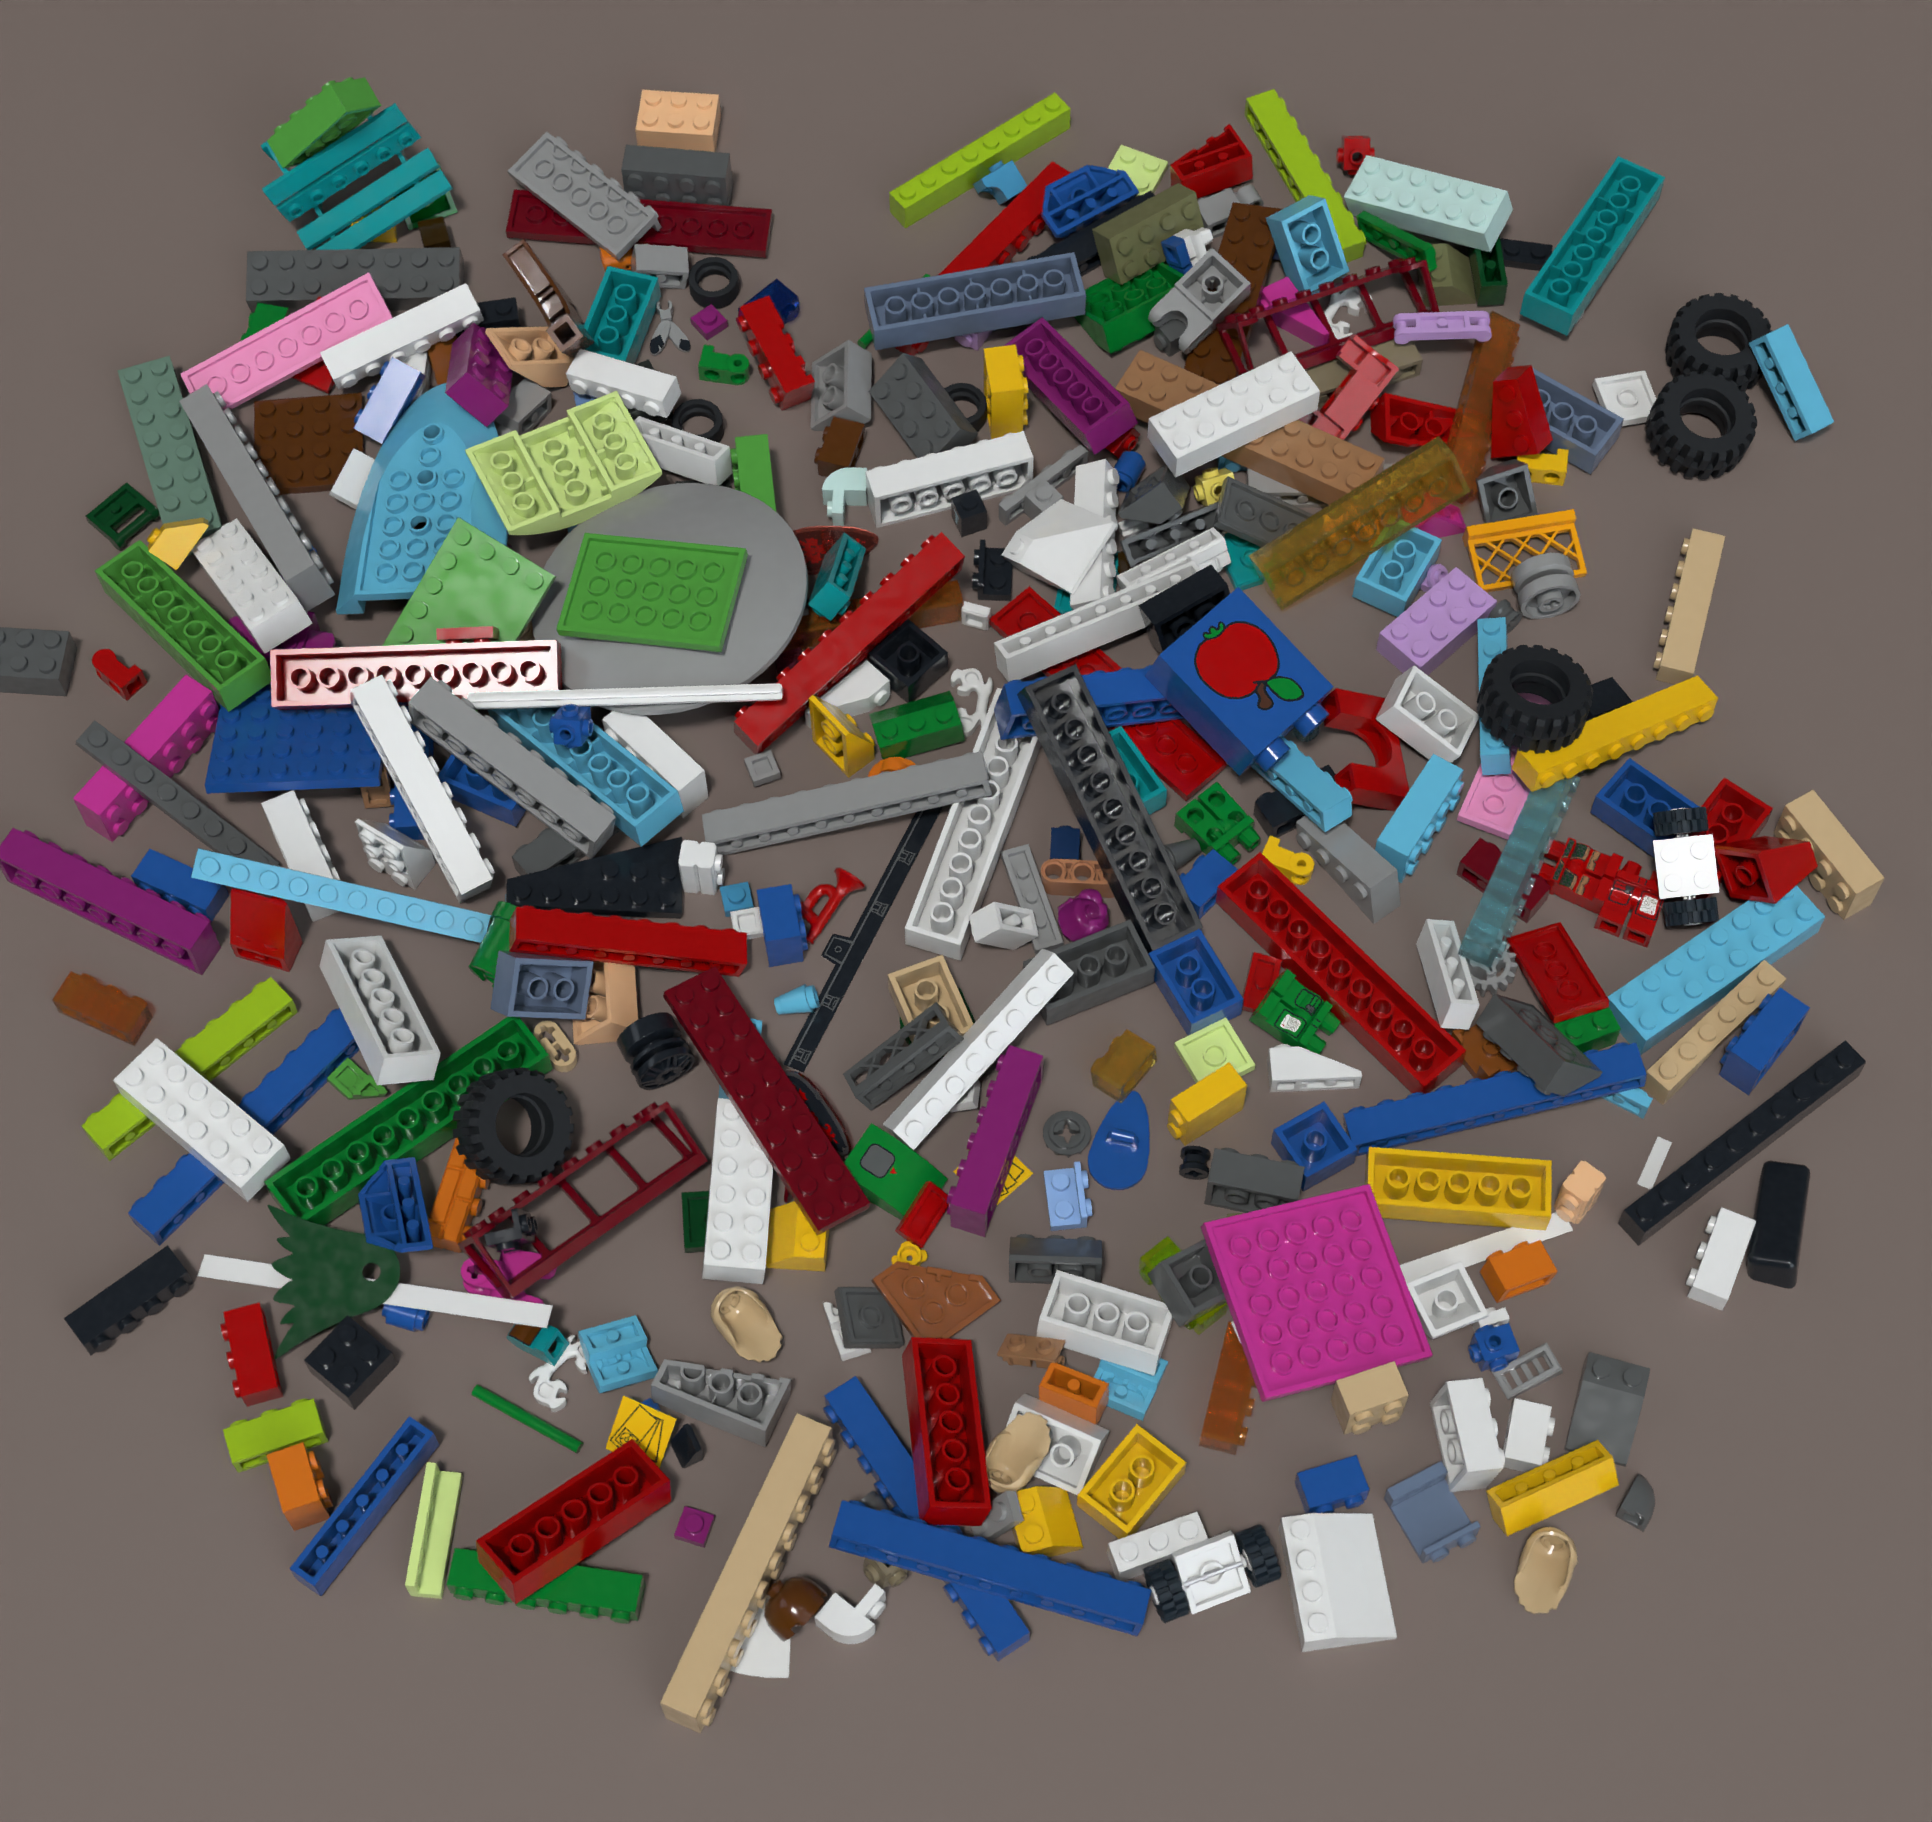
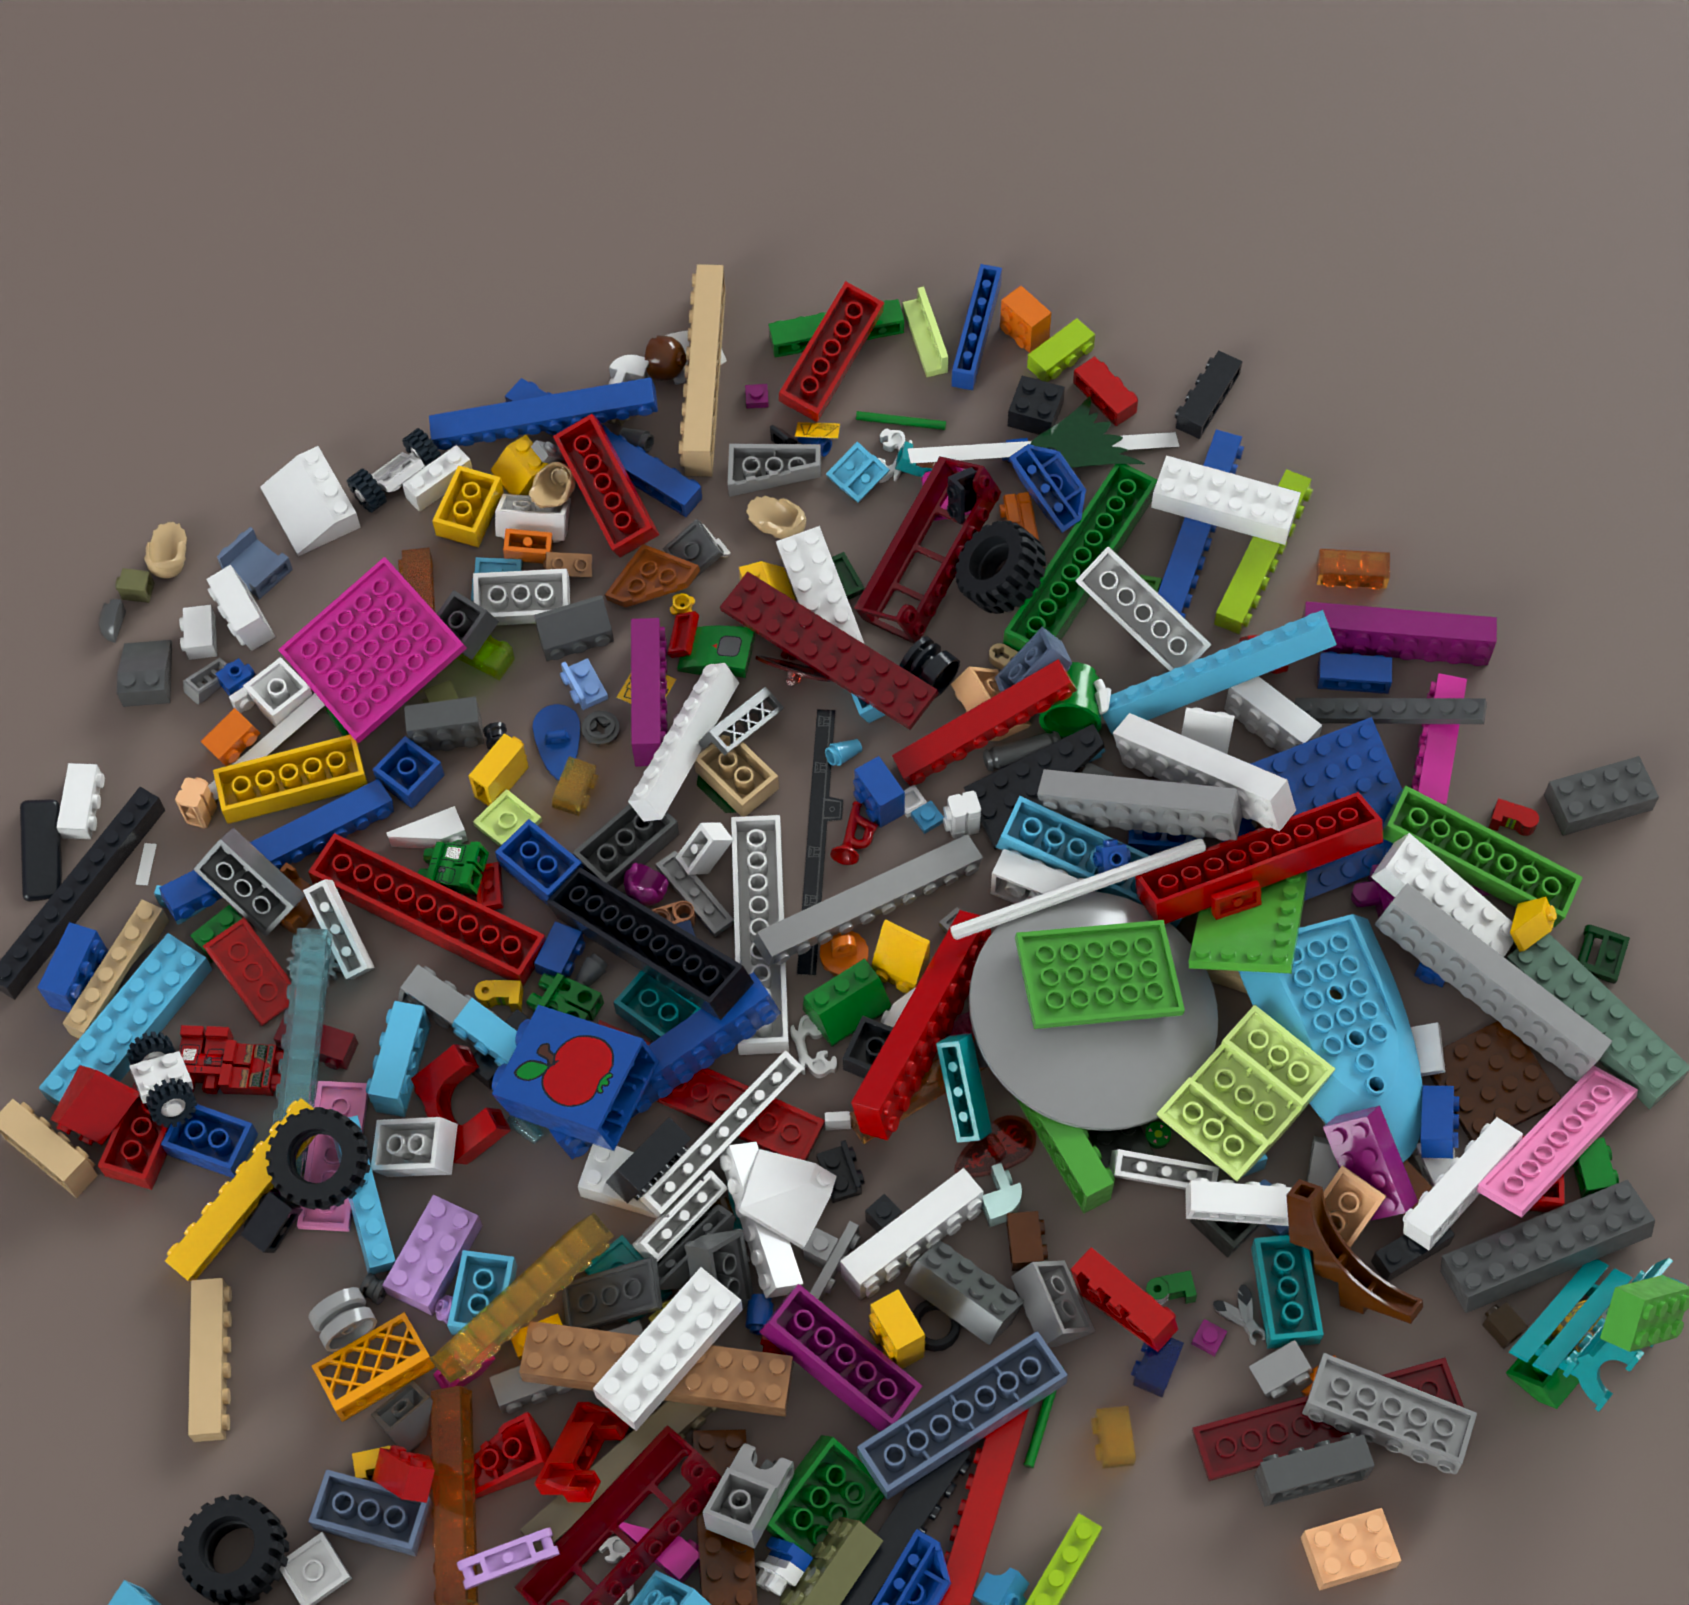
camera: 160 degrees right, 0 degrees up
black tyre [672,399,724,443] -> none
black tyre [688,257,739,309] -> none
blue brick [1294,1455,1369,1514] -> none
tan brick [1330,1361,1409,1435] -> none
yellow brick [1486,1440,1619,1536] -> none
none -> olive brick [115,568,155,603]
none -> clear yellow brick [1091,1406,1136,1469]
none -> white bar [1093,679,1111,715]

